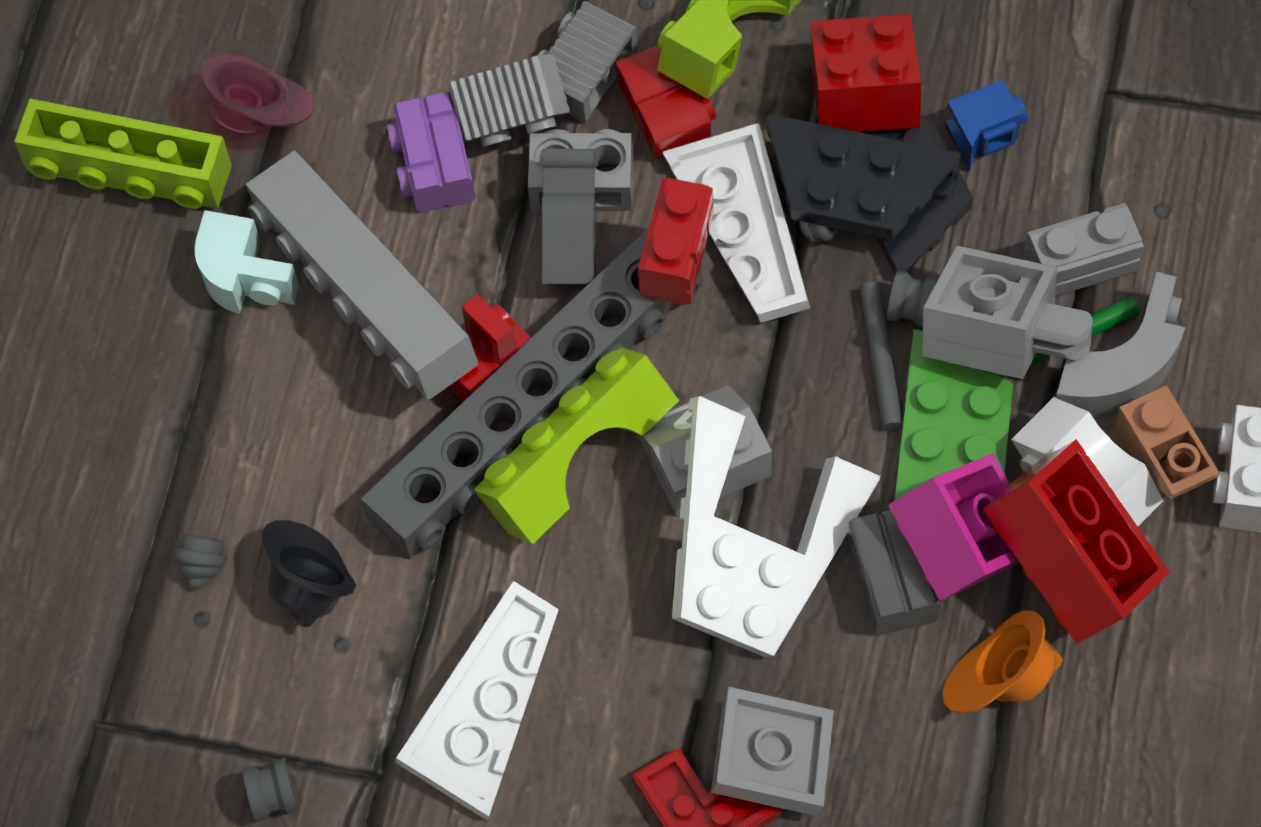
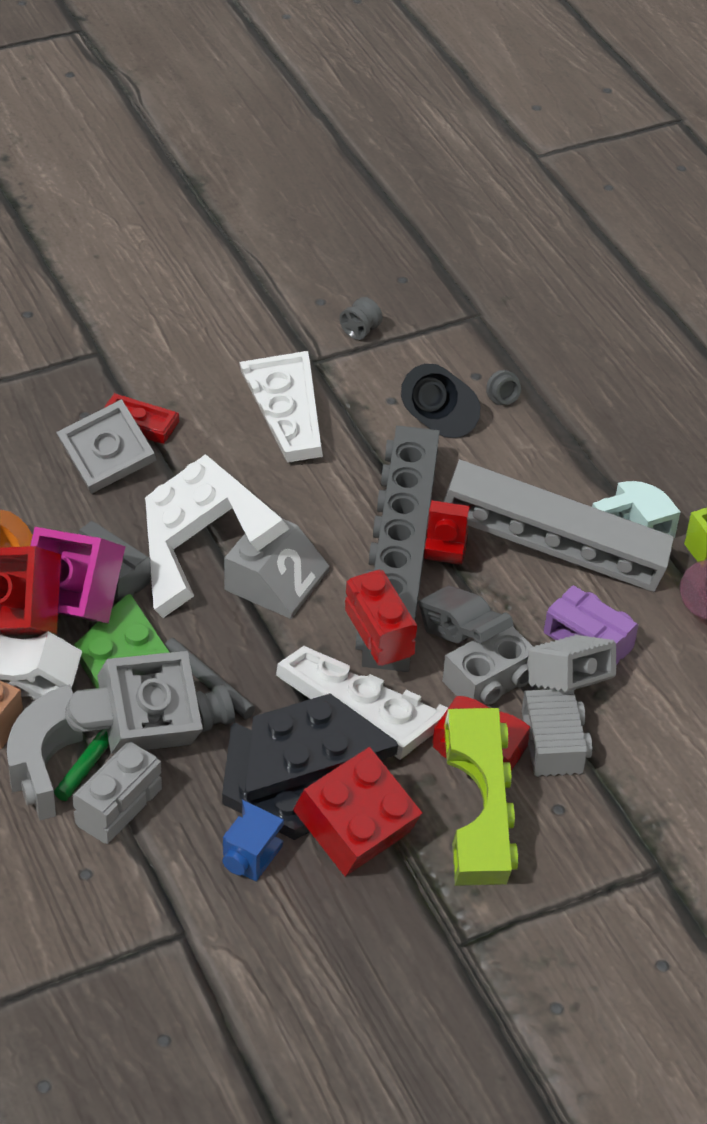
camera: 135 degrees right, 20 degrees down
lime arch [473,347,679,545] -> none

